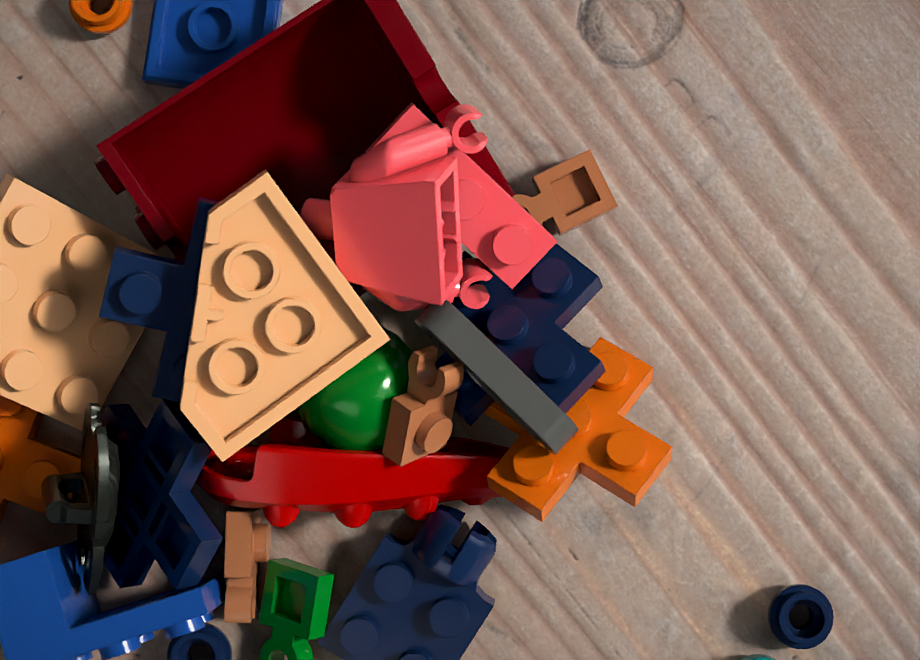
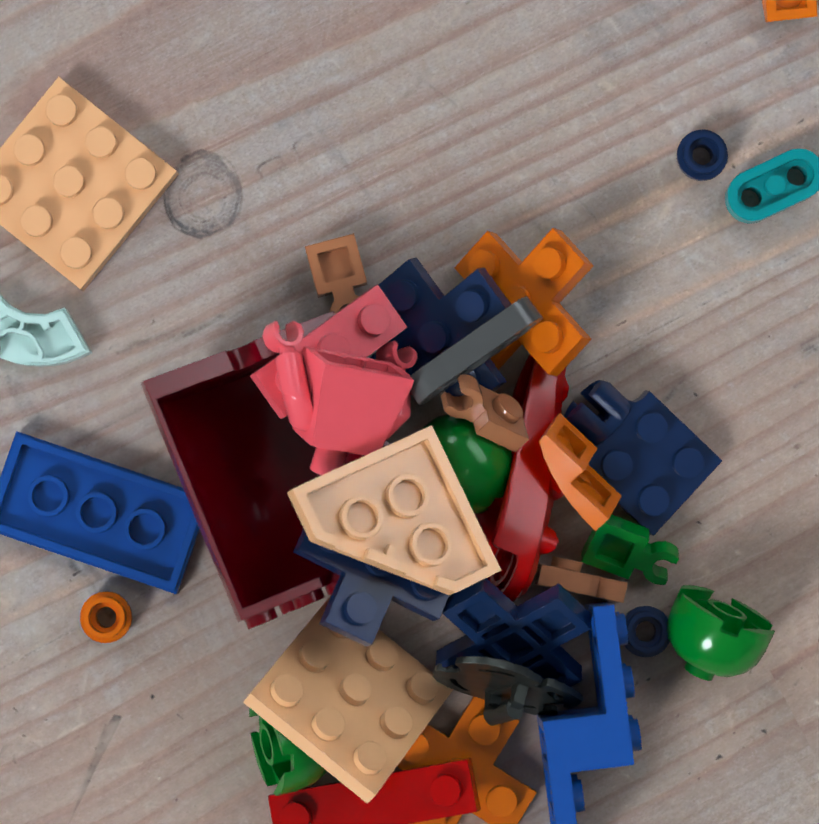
camera: 80 degrees left, 0 degrees up
none -> orange slope [539,413,622,531]

